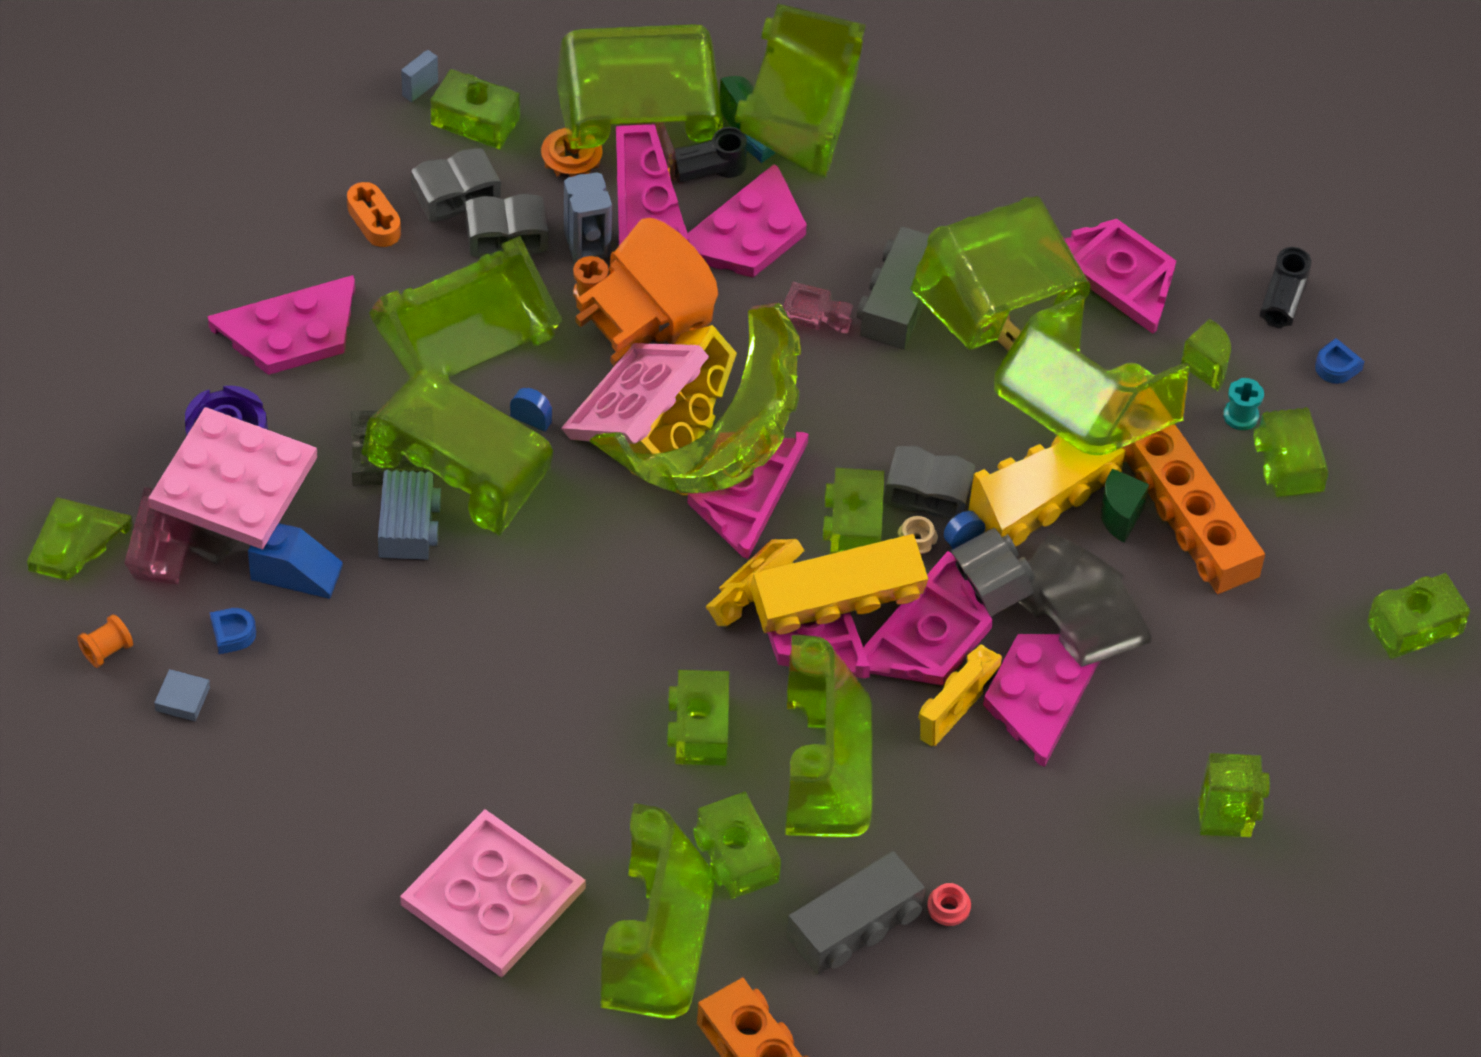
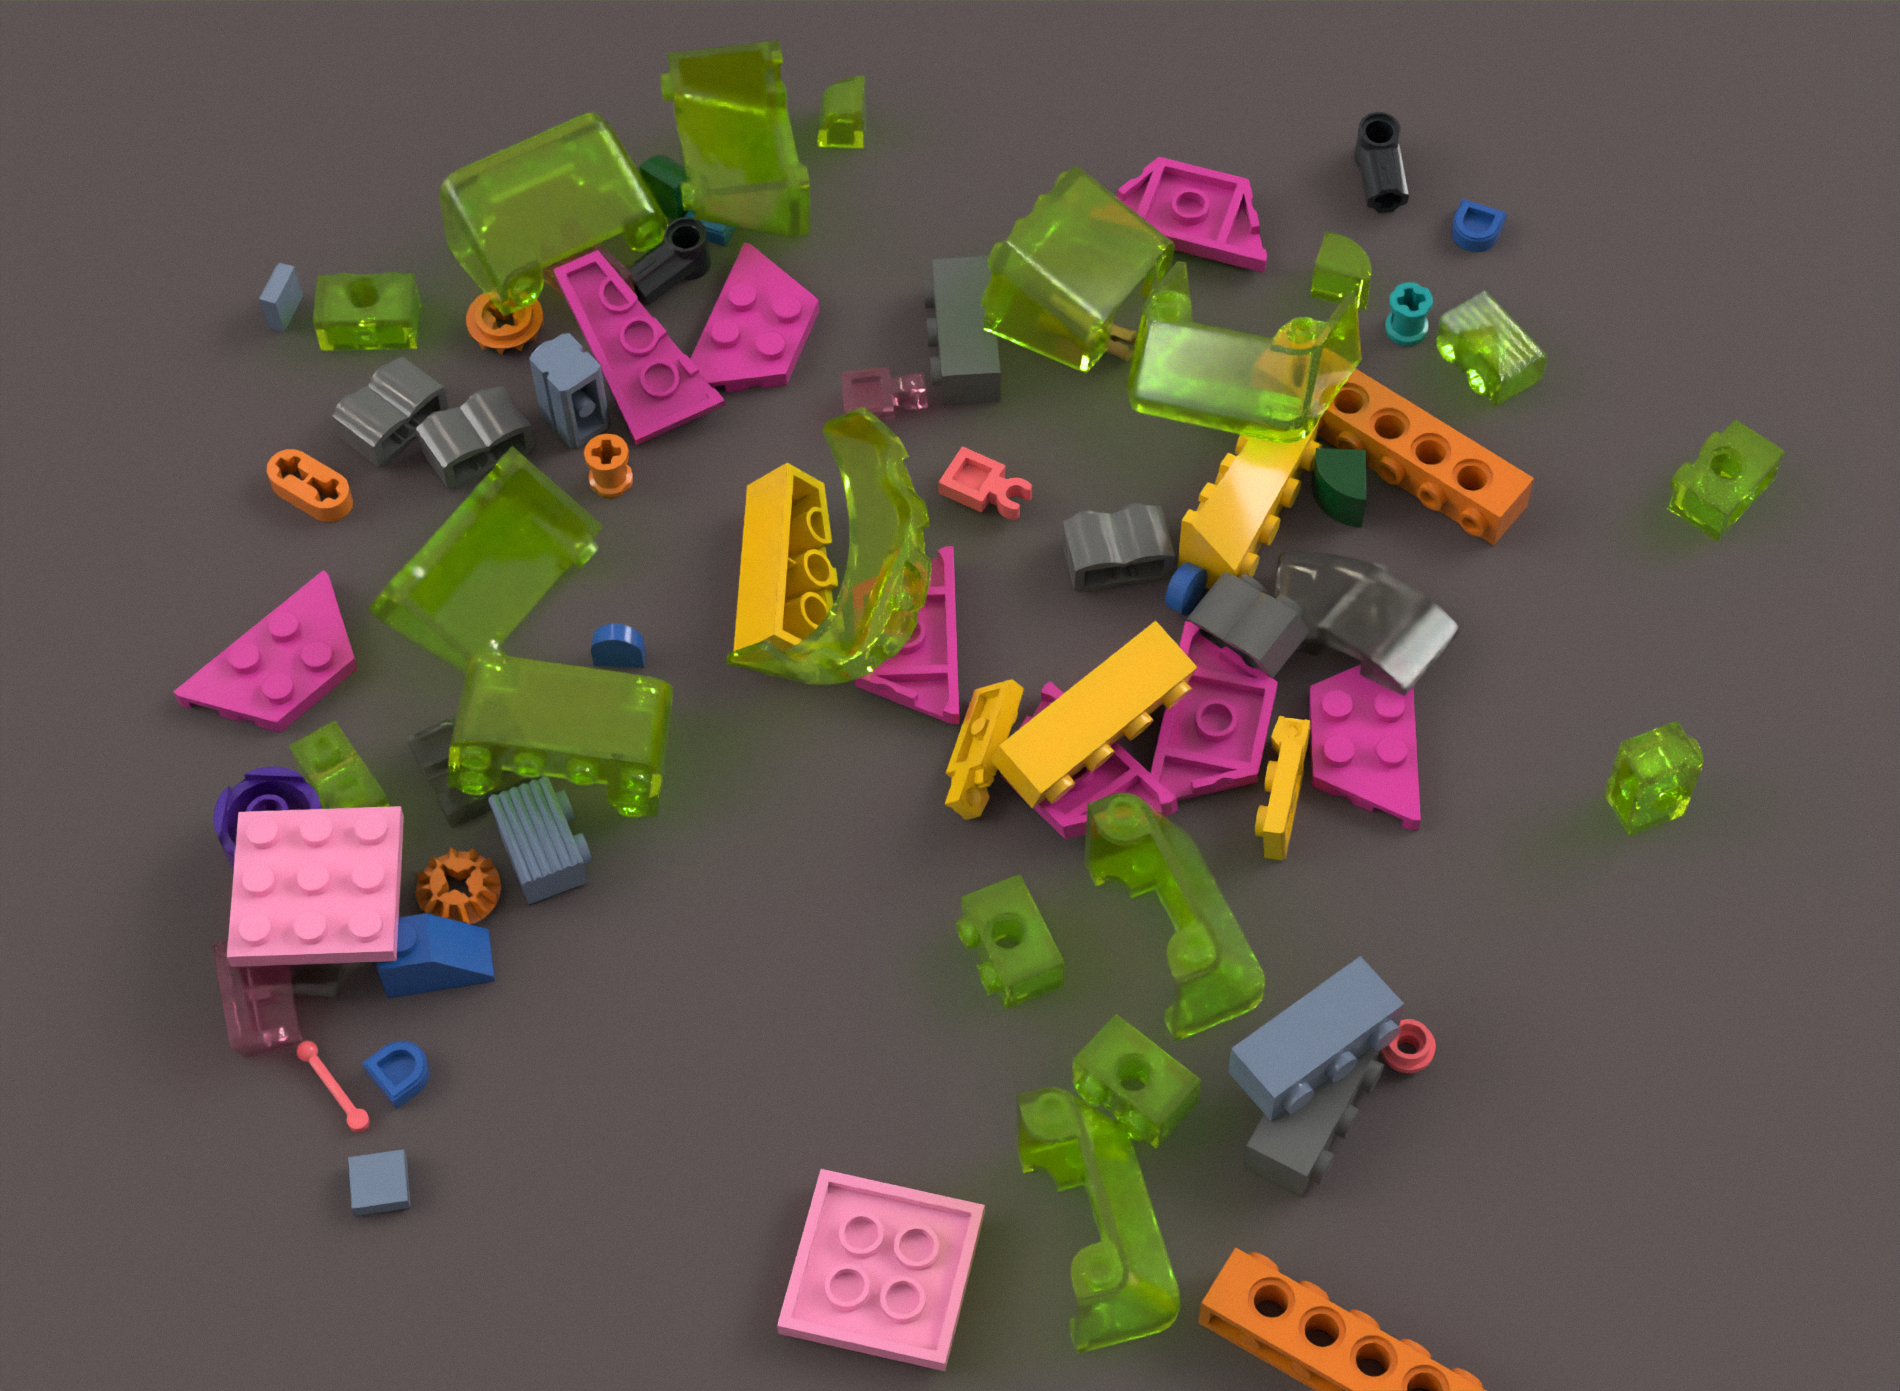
camera: 20 degrees left, 5 degrees up
clear neon green wing [27,497,133,581] -> none
orange bush [77,614,134,668] -> none
bright pink plate [561,343,709,444] -> none
orange piece [575,217,718,366] -> none
clear neon green brick [823,467,884,554] -> none
tan plate [898,516,938,554] -> none
none -> clear neon green brick [289,720,390,809]
none -> coral hinge [297,1040,370,1133]
none -> orange gear [415,847,501,925]
none -> clear neon green brick [817,76,867,148]
none -> coral plate [938,446,1032,520]
none -> sand blue brick [1228,956,1404,1121]

